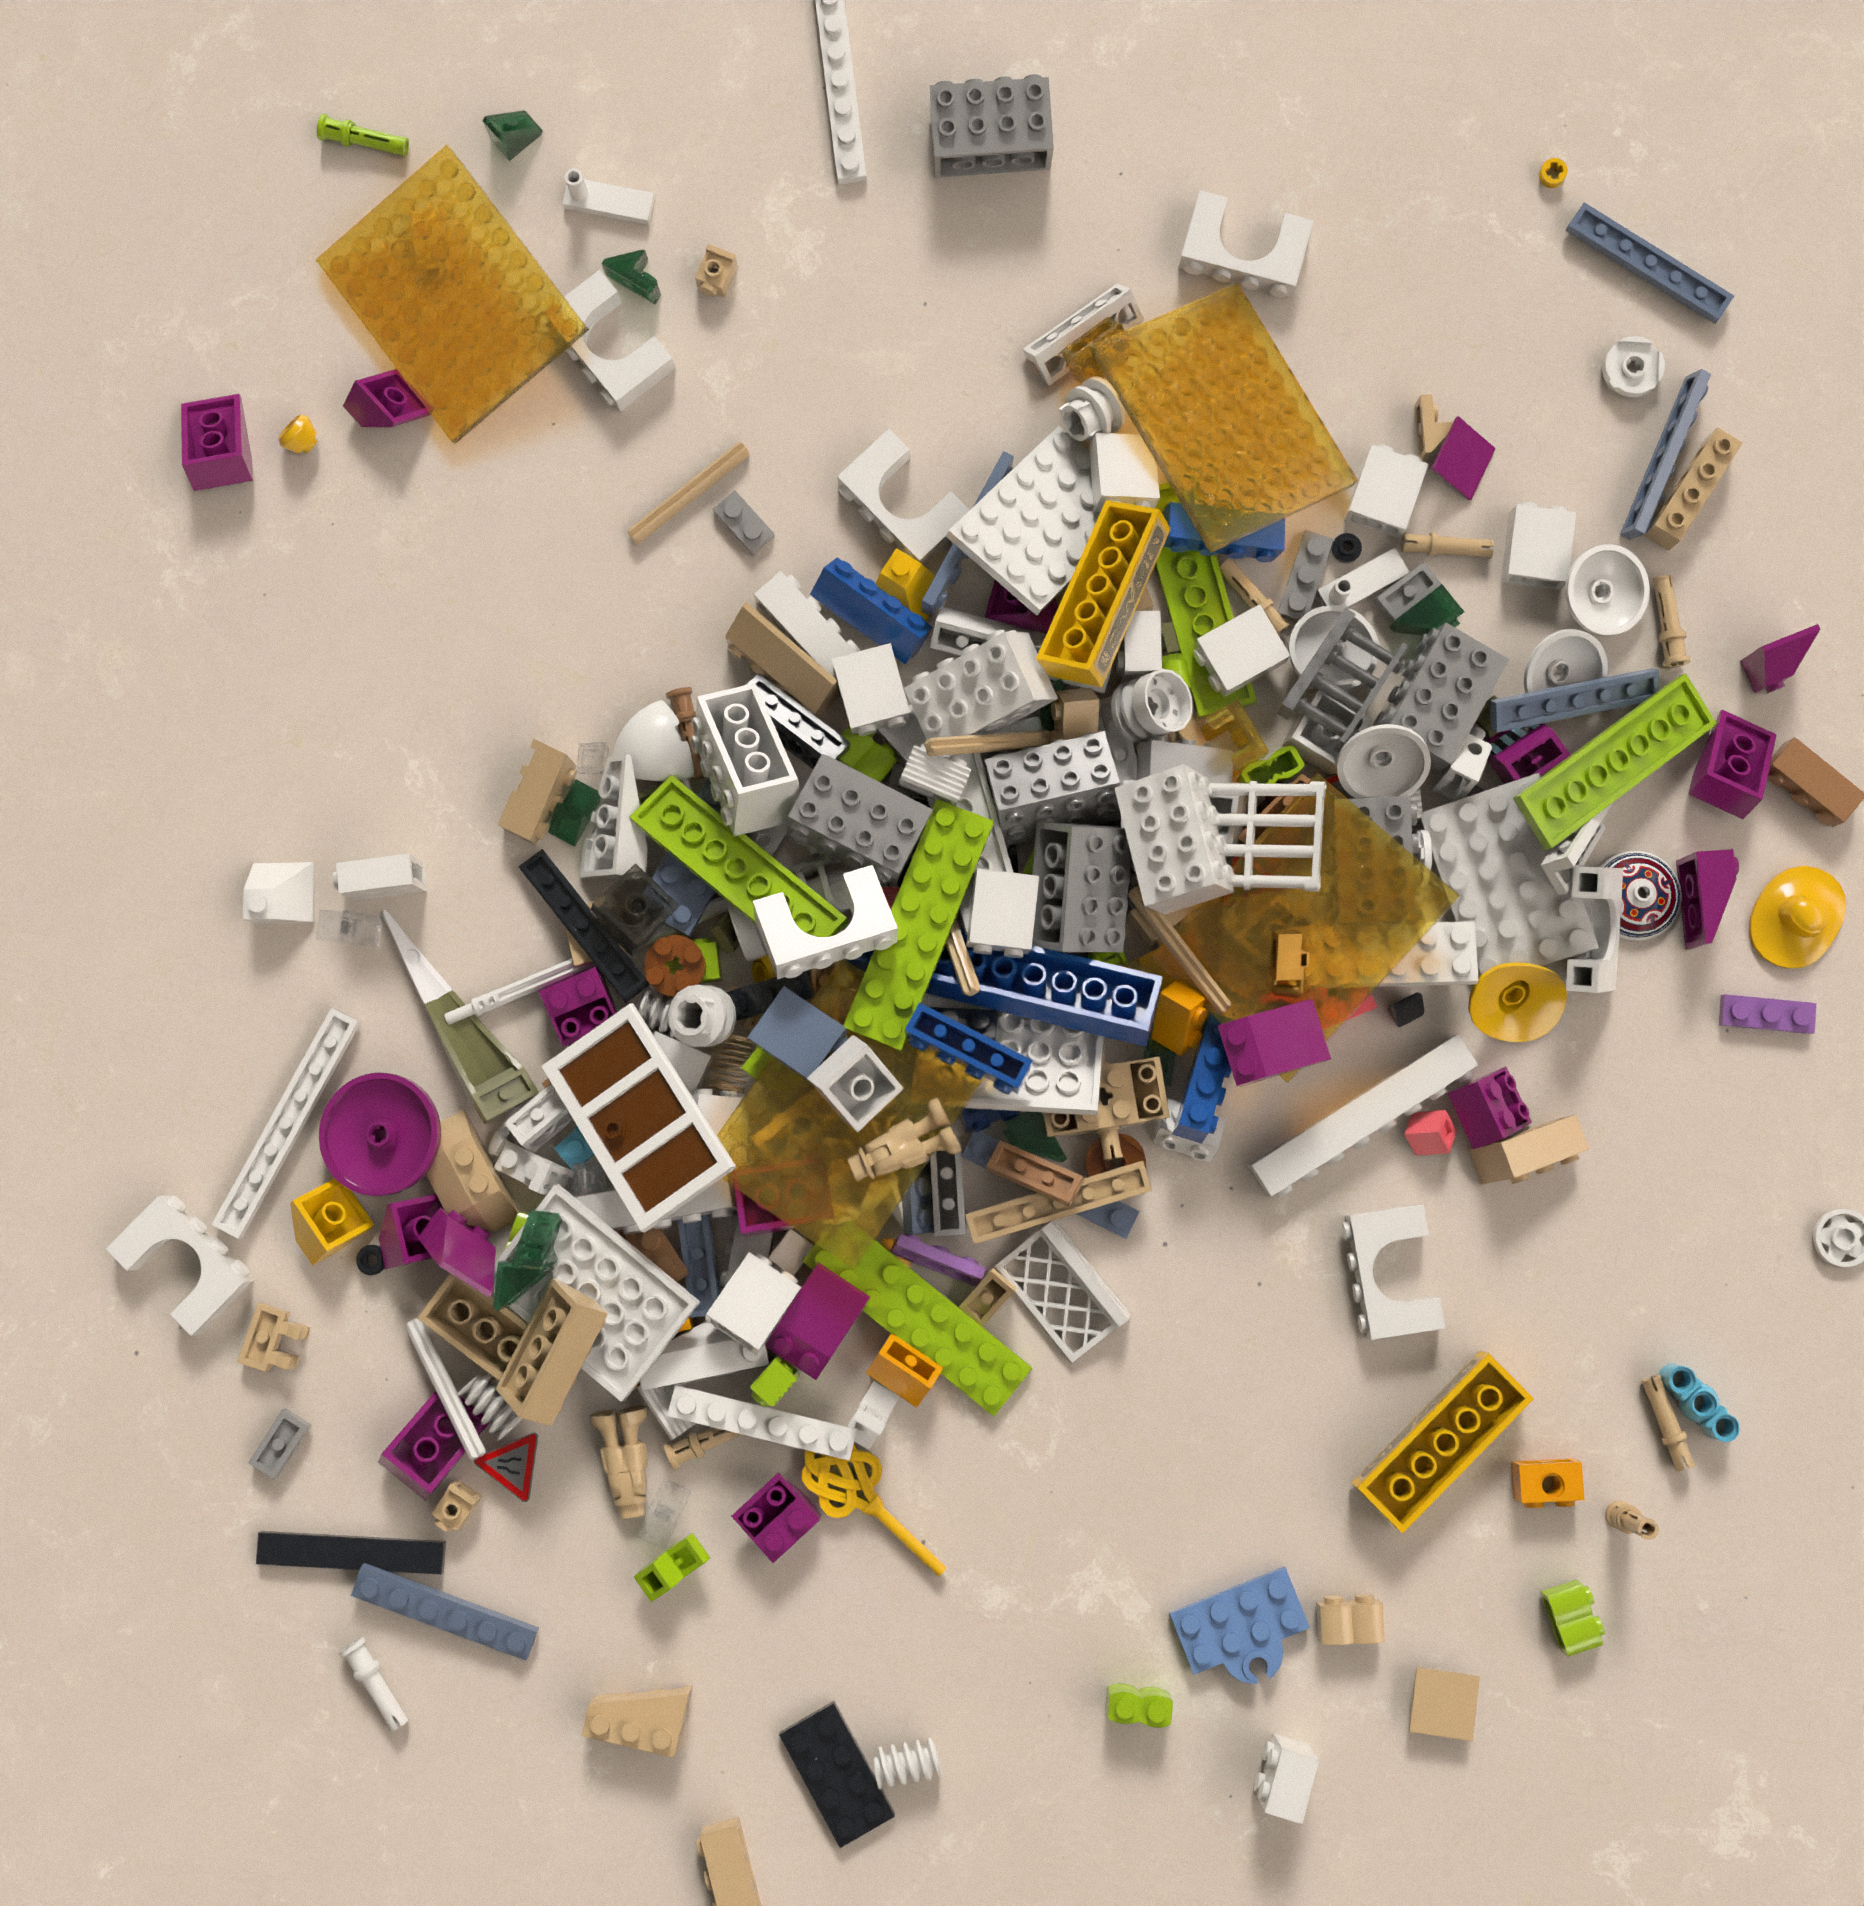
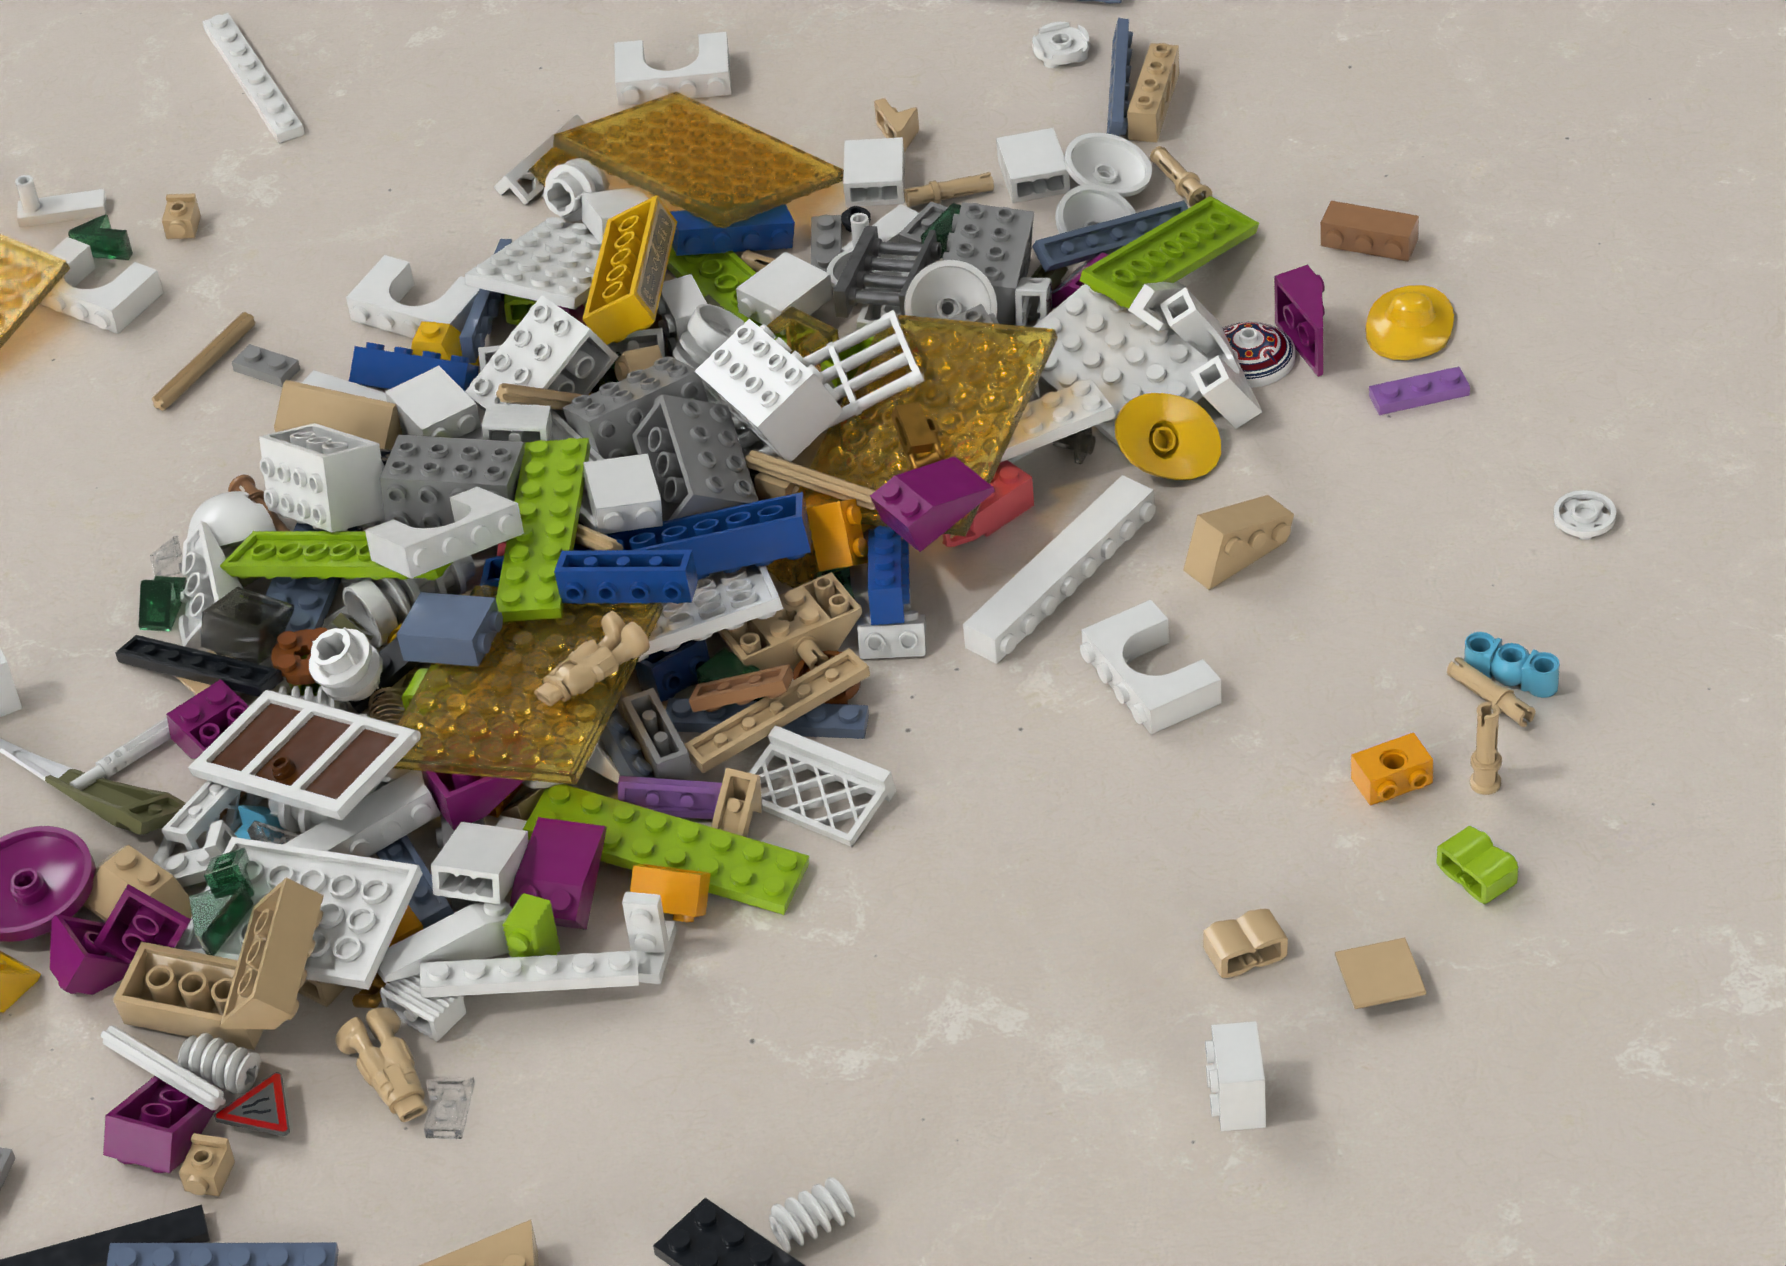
camera: 20 degrees left, 40 degrees down
black plate [356,1244,385,1275] -> none
tan wedge [498,739,577,845] -> none
lime brick [633,1532,710,1602] -> none
tan pin [664,1427,741,1470] -> none
magenta slope [731,1472,822,1563] -> none
yellow piece [801,1444,947,1577] -> none
white brick [807,1035,904,1132] -> none
light grey brick [930,74,1054,178] -> none
lime brick [1105,1683,1173,1728] -> none
medium blue plate [1169,1566,1310,1684] -> none
yellow brick [1351,1351,1534,1534] -> none
black slope [1388,992,1425,1027] -> none
coral panel [1404,1110,1457,1155] -> none
magenta piece [1431,416,1496,500] -> none
magenta slope [1448,1067,1532,1150] -> none
magenta slope [1688,709,1777,819] -> none
magenta slope [1740,624,1821,694] -> none

